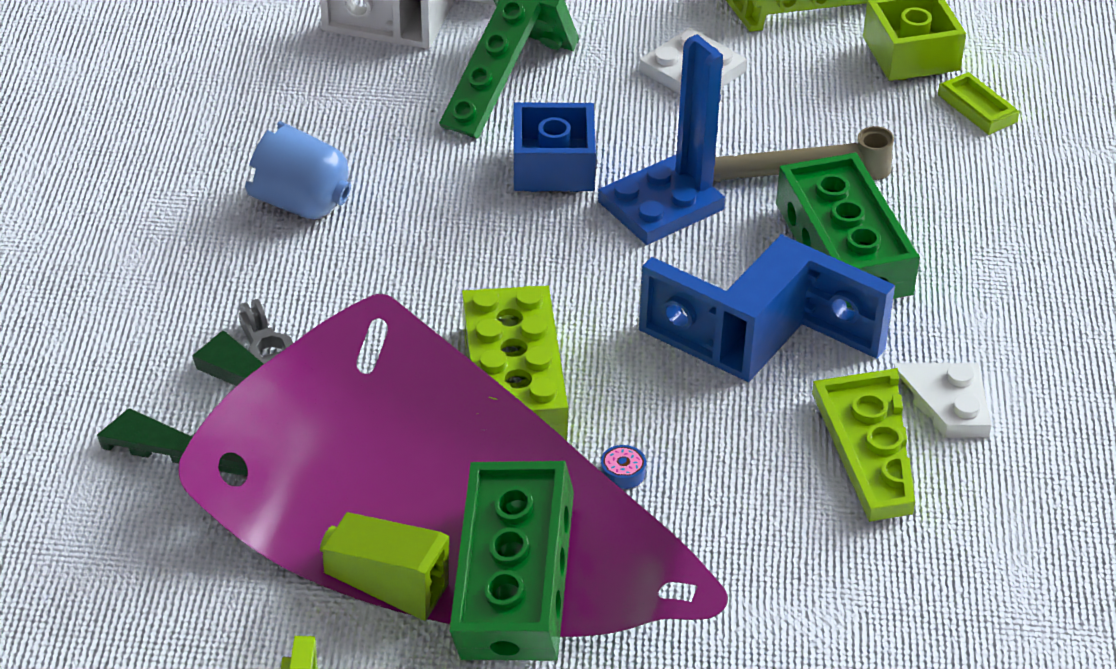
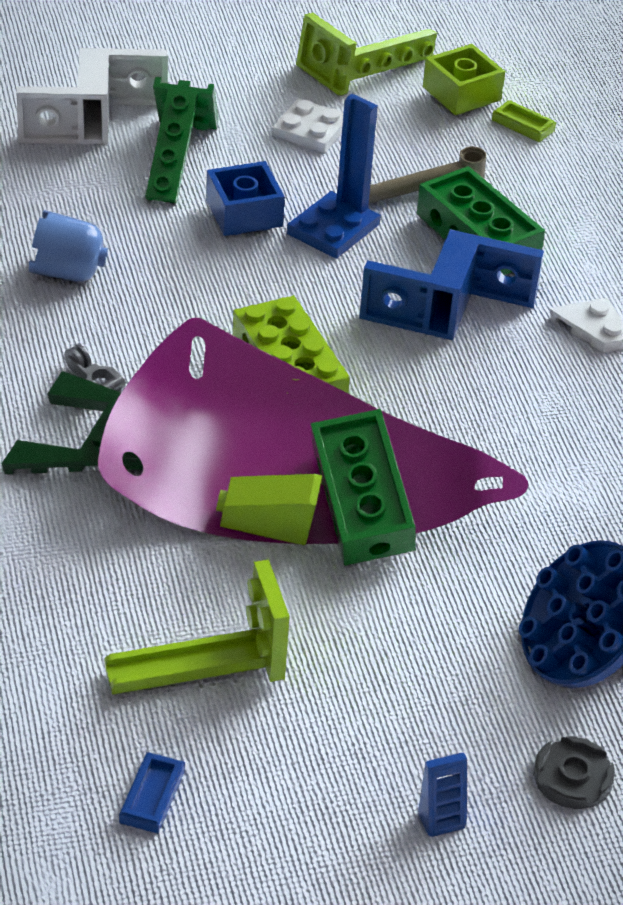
camera: 20 degrees left, 0 degrees up
tile [600,445,647,489] -> none
lime wing [812,368,915,522] -> none

